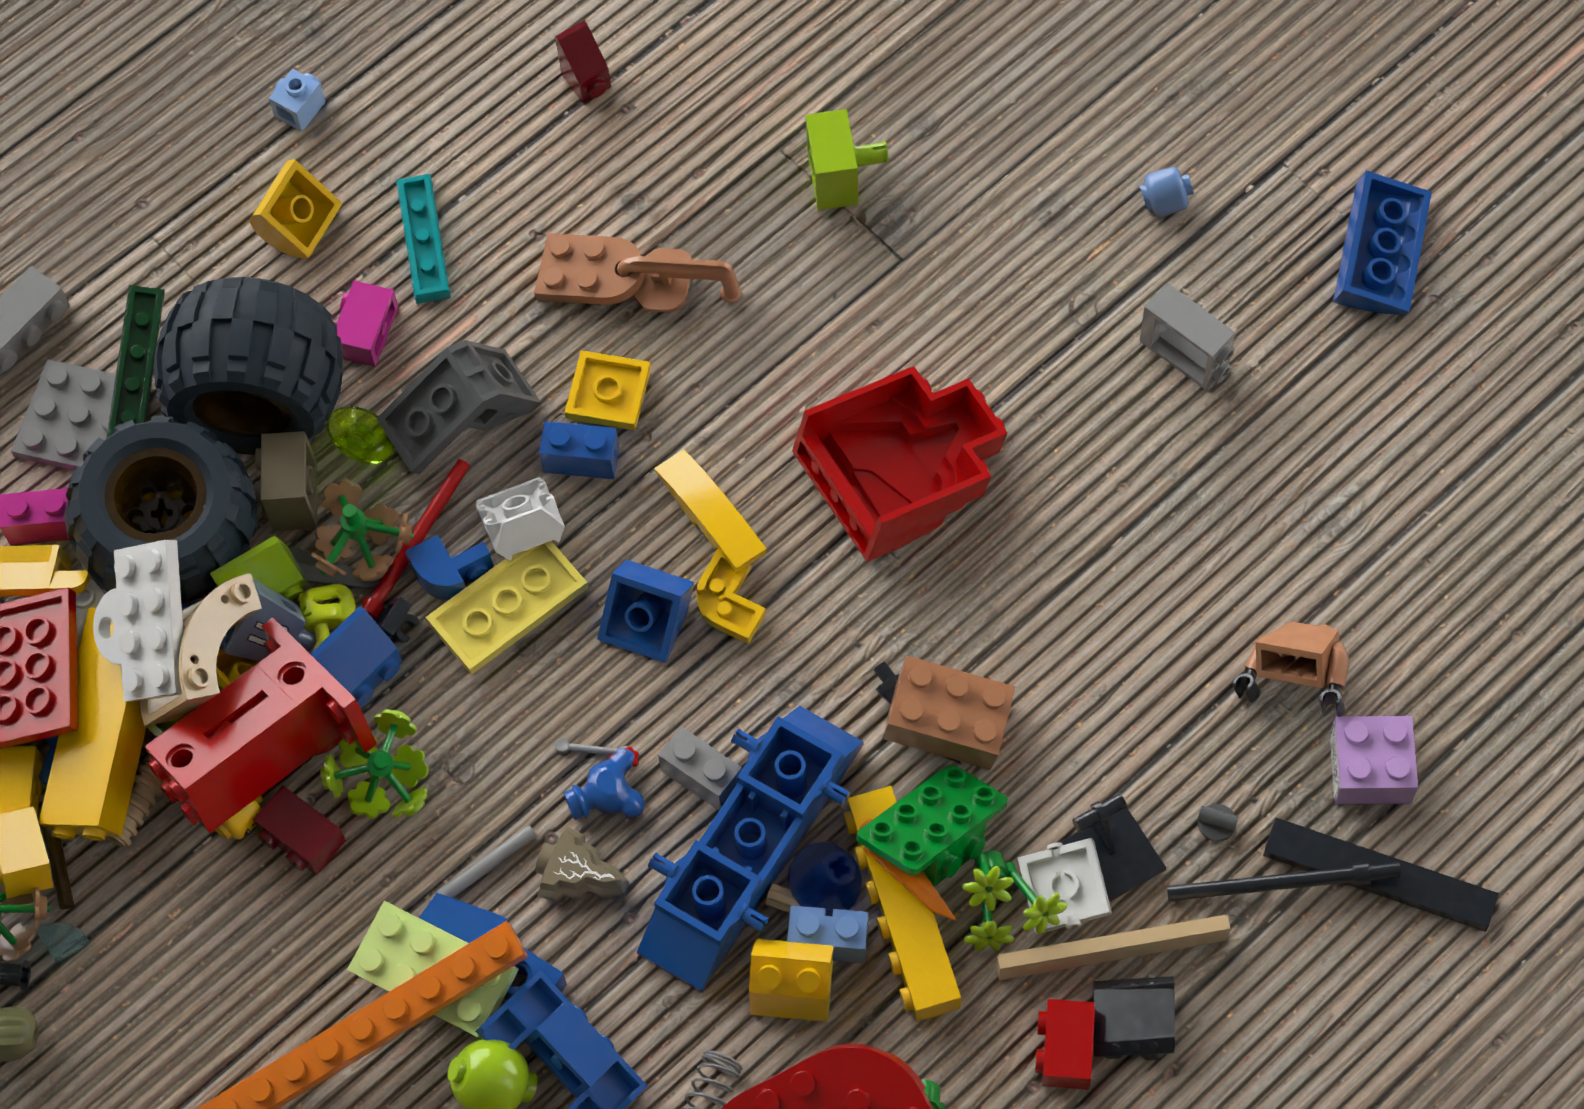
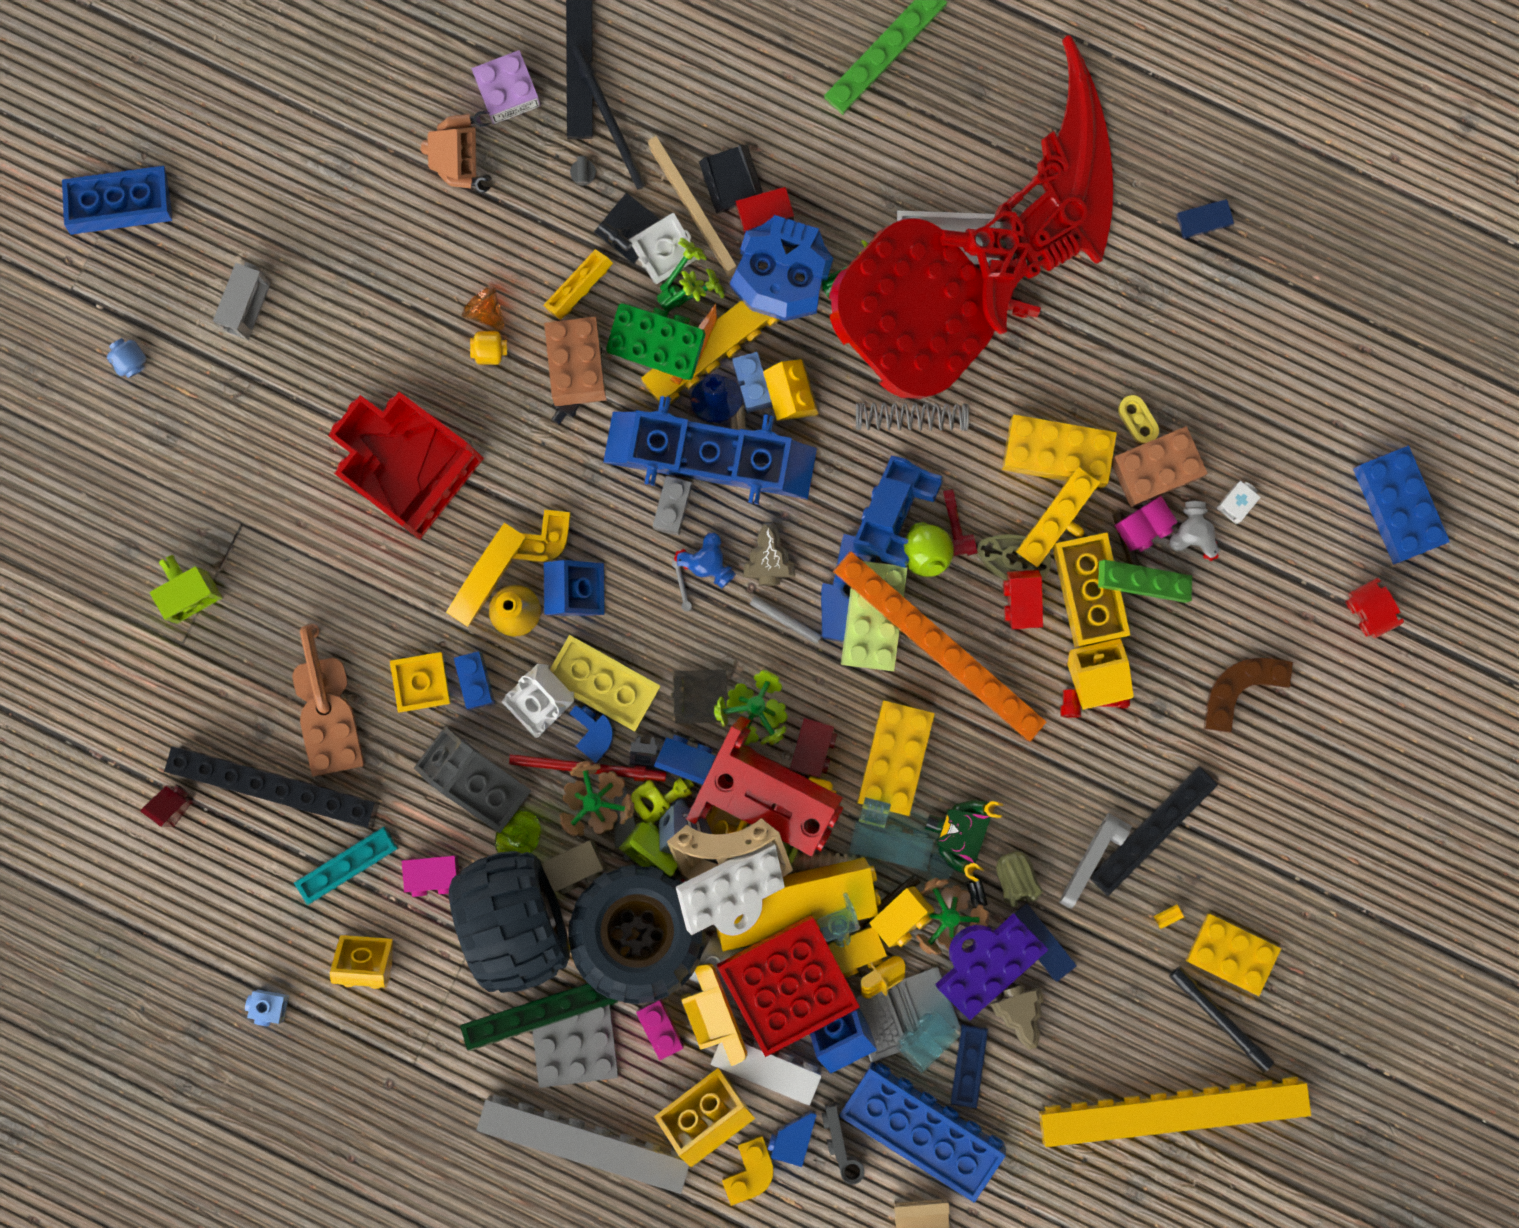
camera: 115 degrees left, 20 degrees up
none -> black brick [164,746,380,828]
none -> clear orange hat [462,286,505,330]
none -> yellow head [470,331,507,365]
none -> yellow cone [489,585,541,637]
none -> yellow plate [543,249,613,320]
none -> clear smoke plate [671,670,727,723]
none -> blue brick [730,215,834,321]
none -> clear light blue bracket [817,893,860,947]
none -> clear light blue brick [848,817,934,871]
none -> yellow brick [857,700,935,816]
none -> clear light blue tile [859,797,891,828]
none -> dark green torso [924,800,1004,882]

